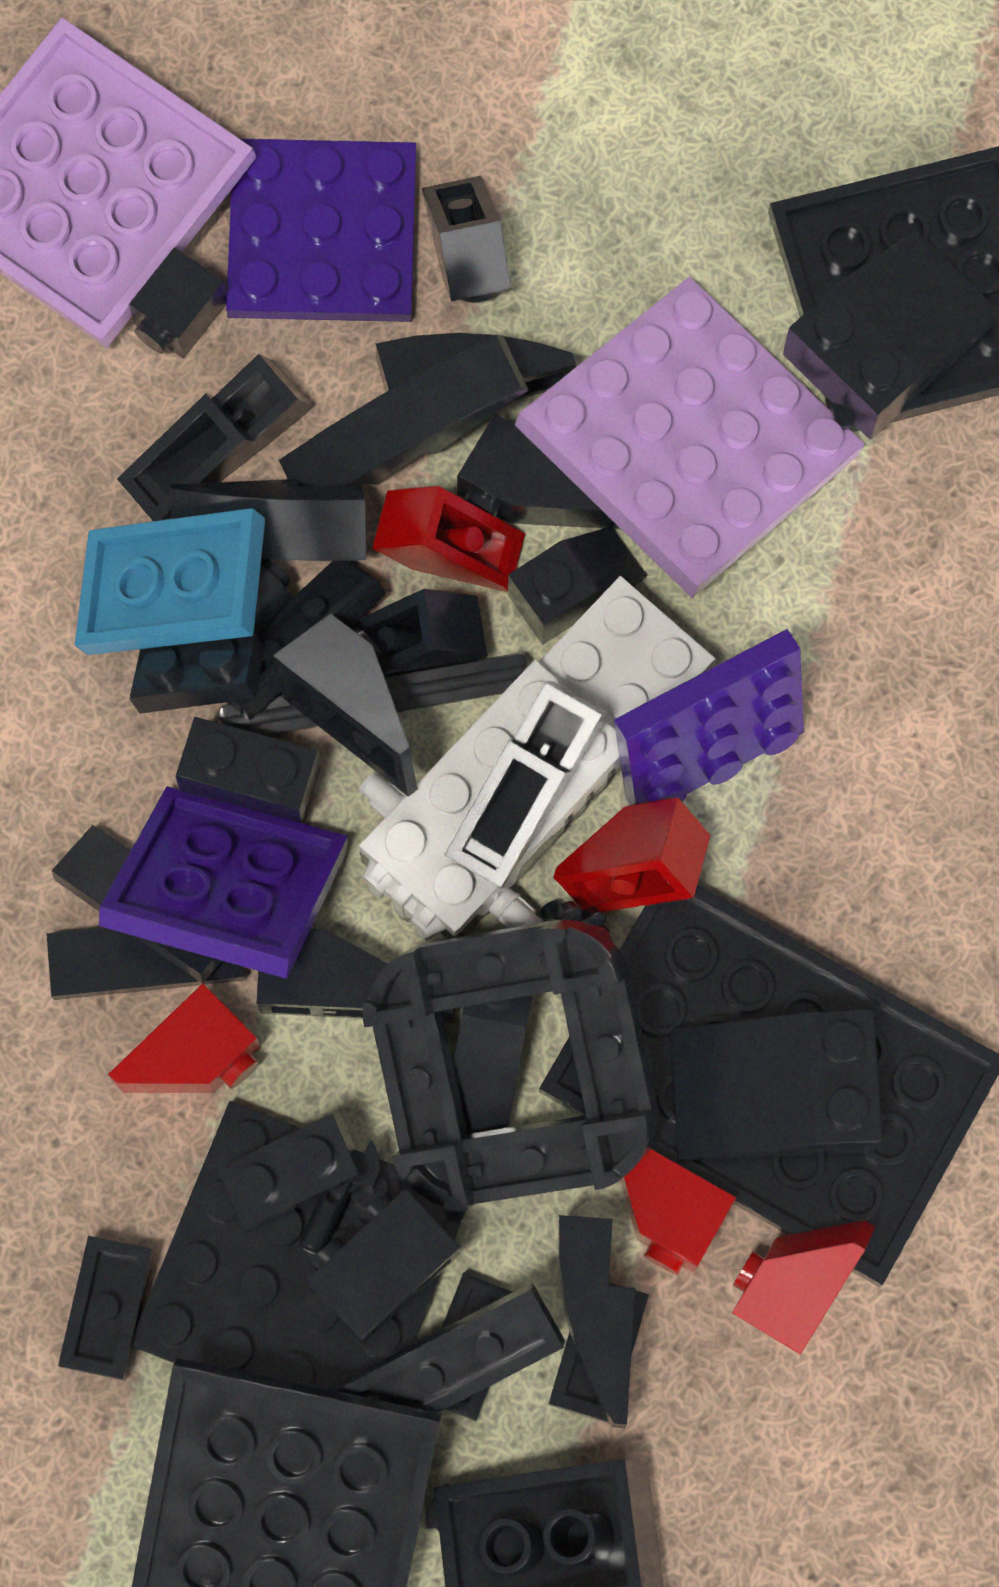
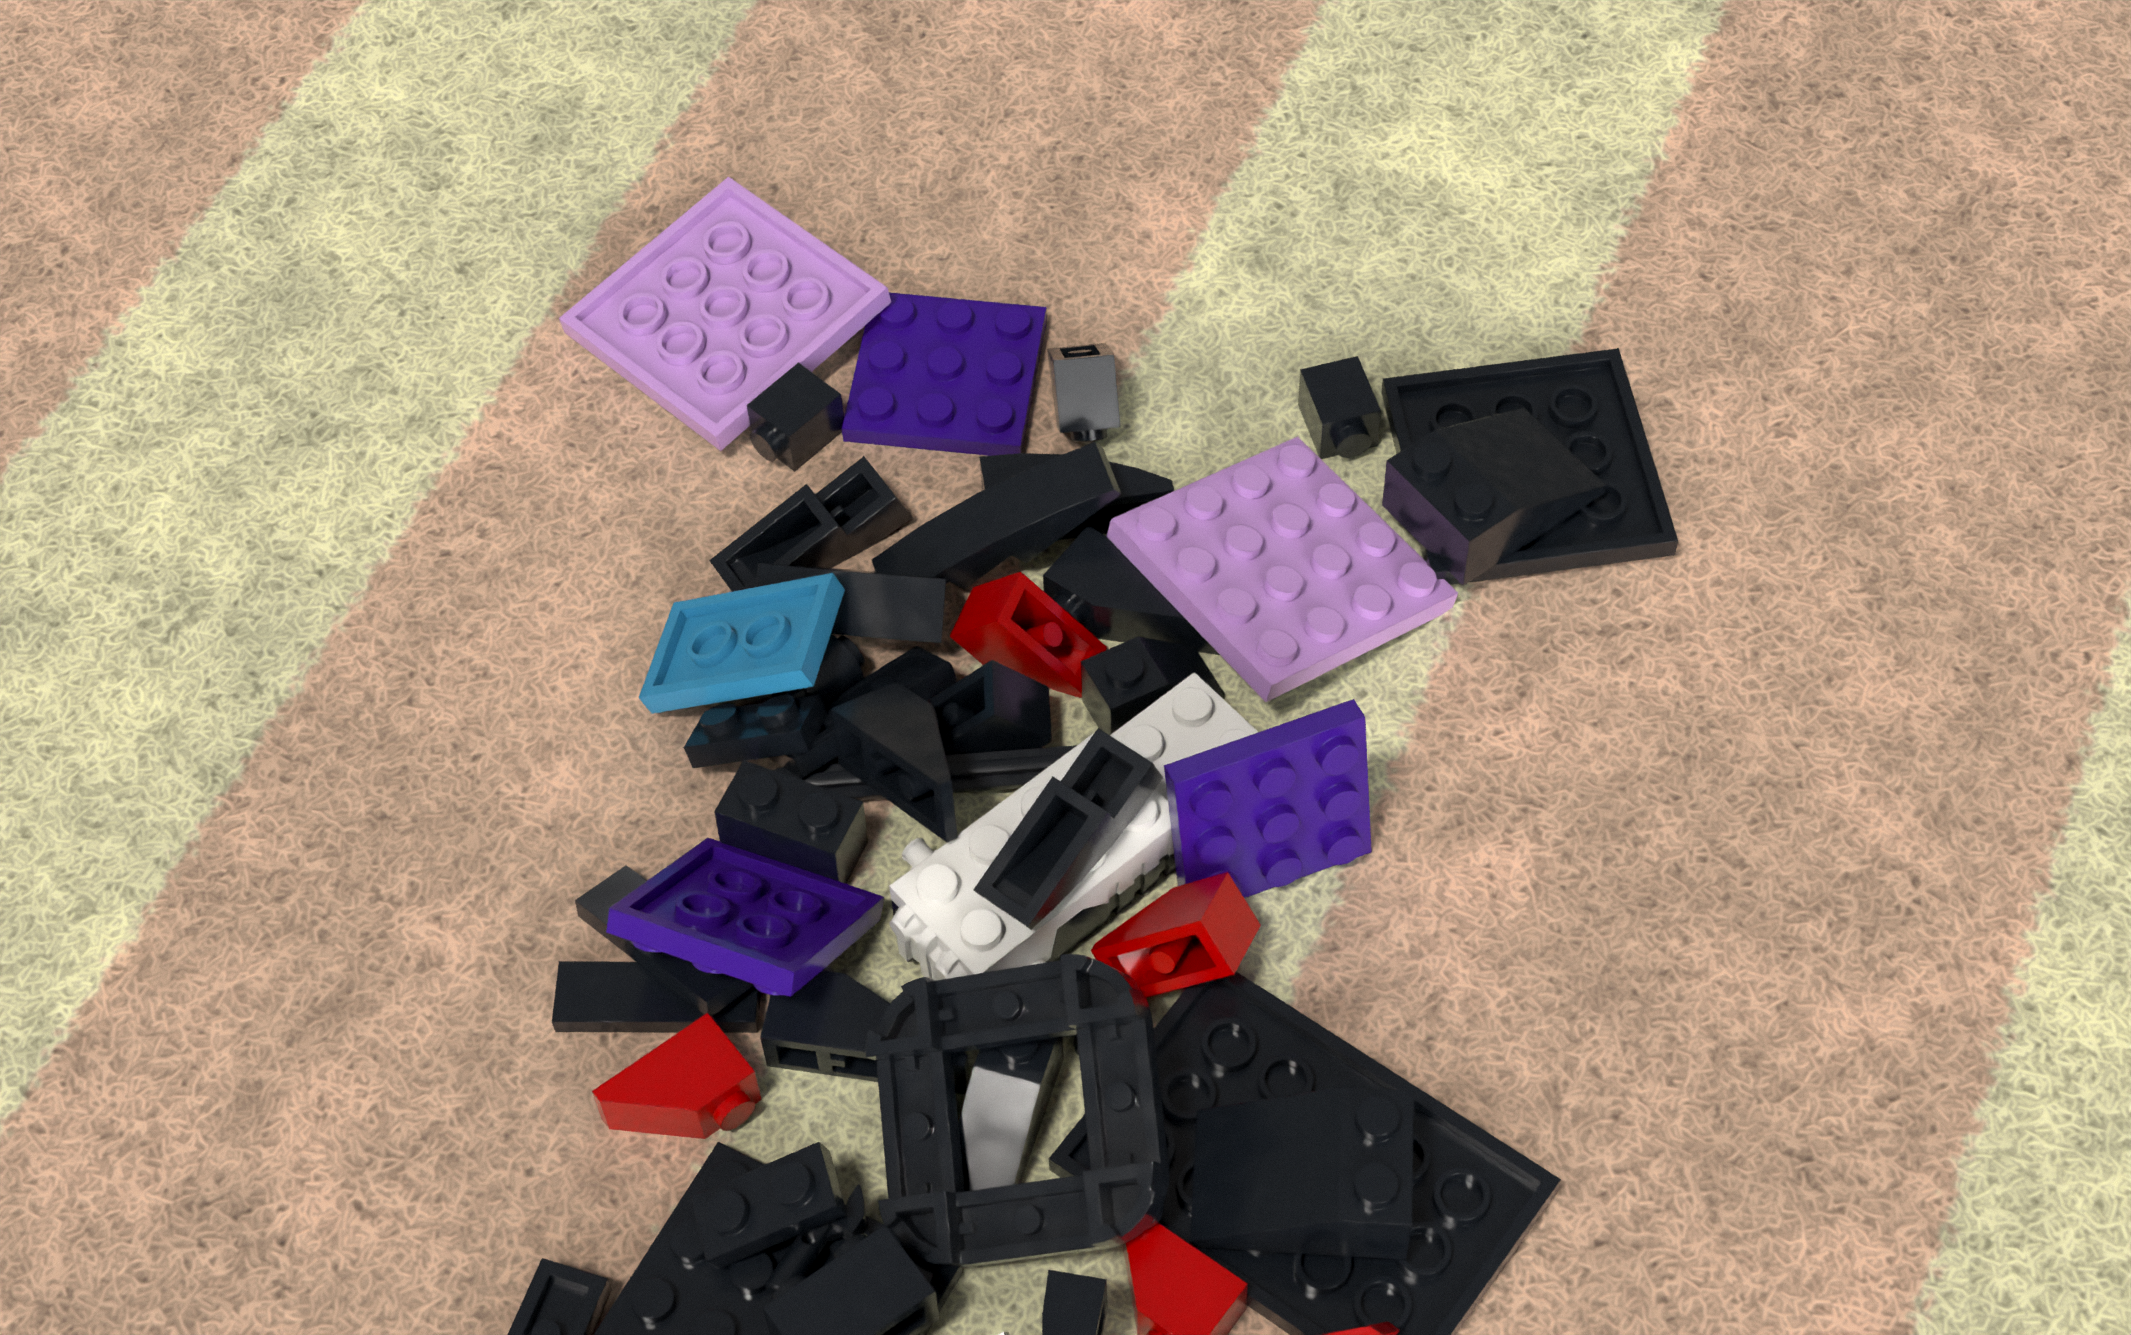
camera: 10 degrees right, 20 degrees down
none -> black brick [1298,356,1381,459]

